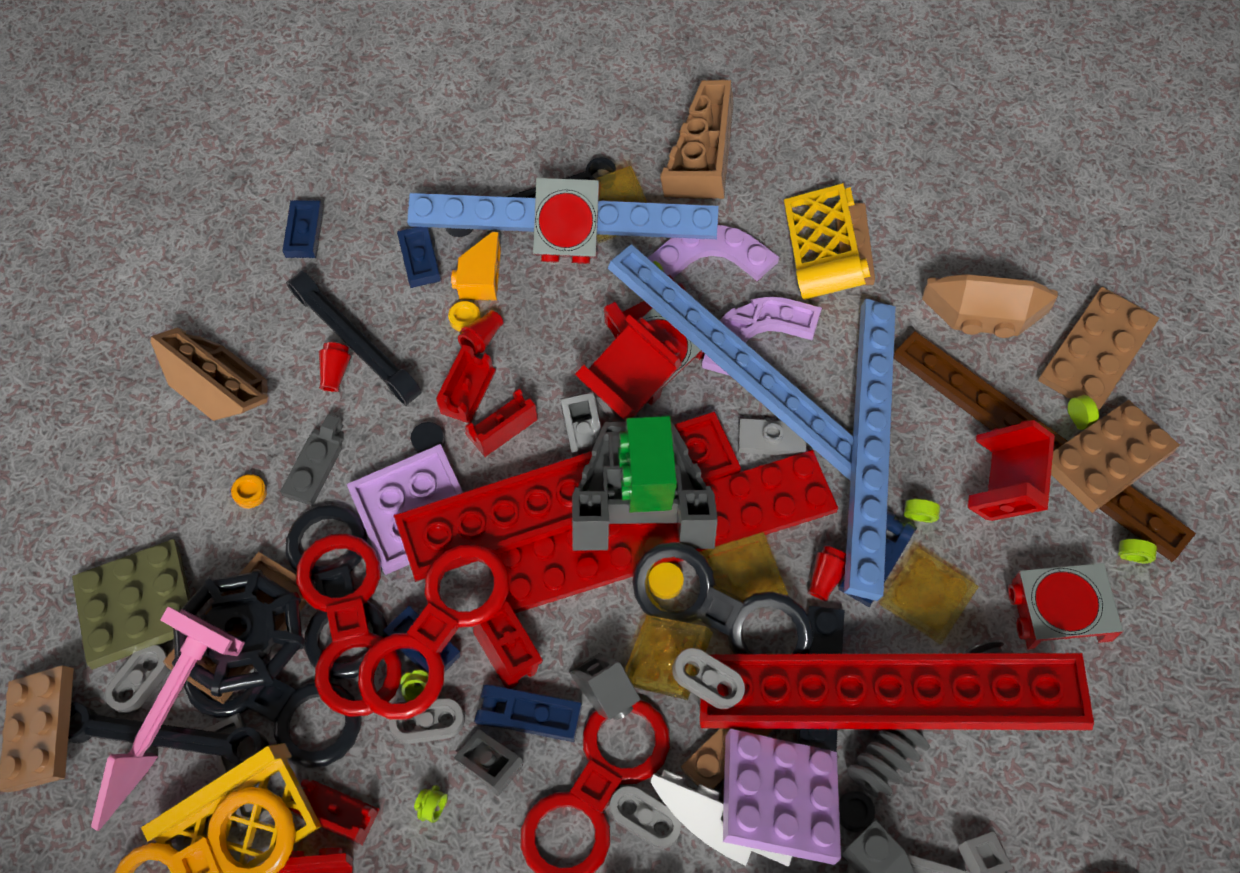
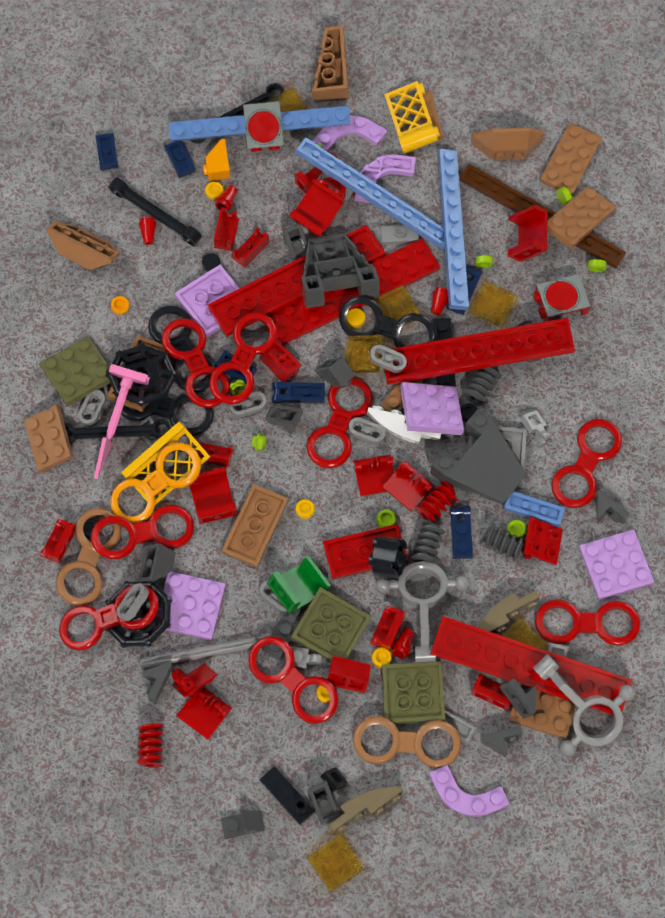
camera: 15 degrees left, 5 degrees up
dark grey hinge [280,414,344,506] -> none
green brick [618,416,677,513] -> none

